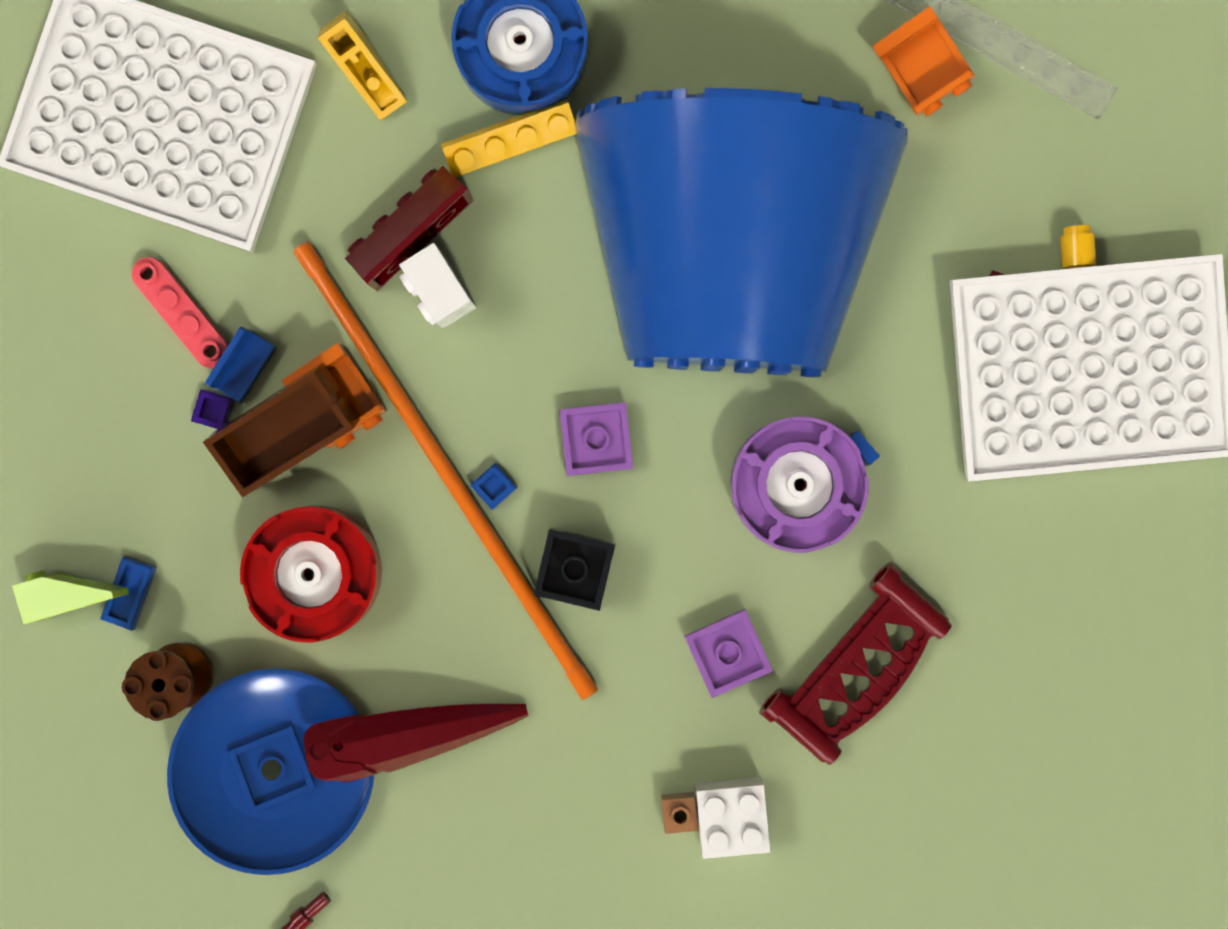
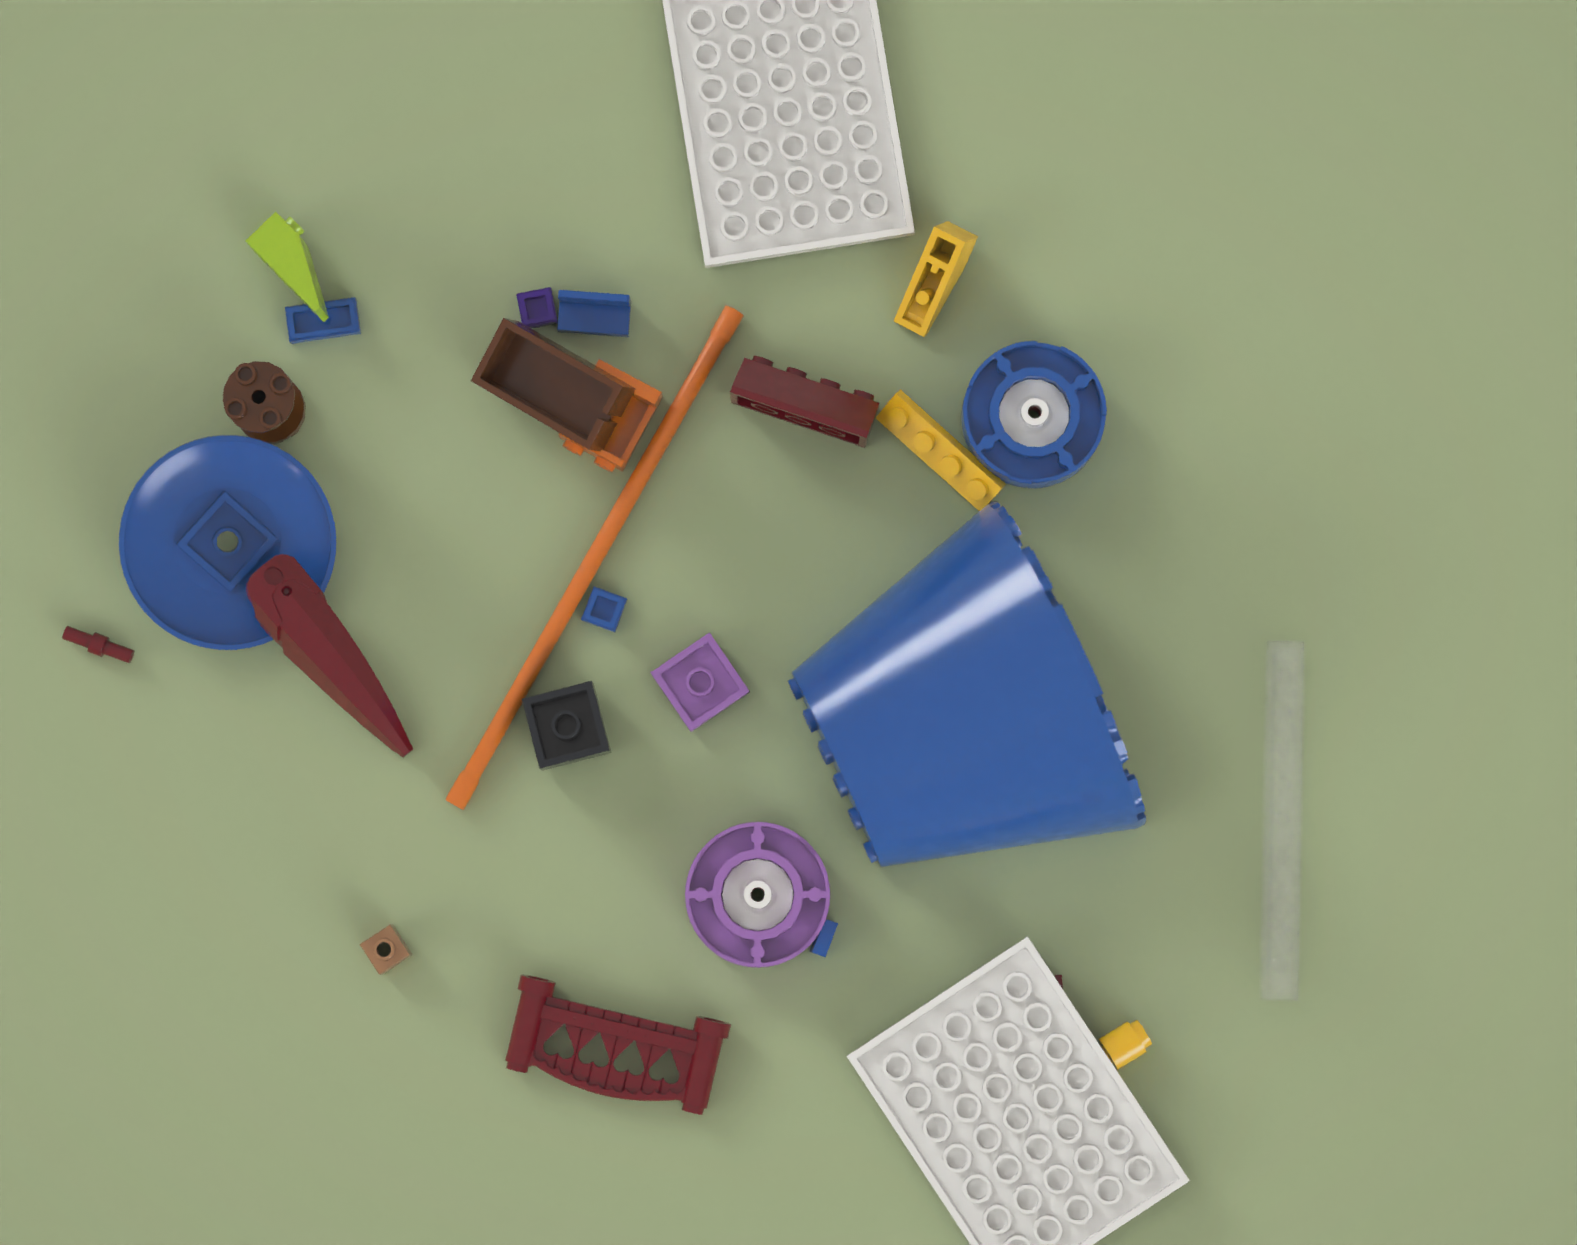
camera: 65 degrees right, 5 degrees down
coral plate [132,257,229,369] -> none
red piece [240,506,382,643] -> none
white brick [399,243,476,329] -> none
medium lavender plate [684,609,773,698] -> none
white brick [694,777,770,859] -> none
orange panel [872,6,976,117] -> none

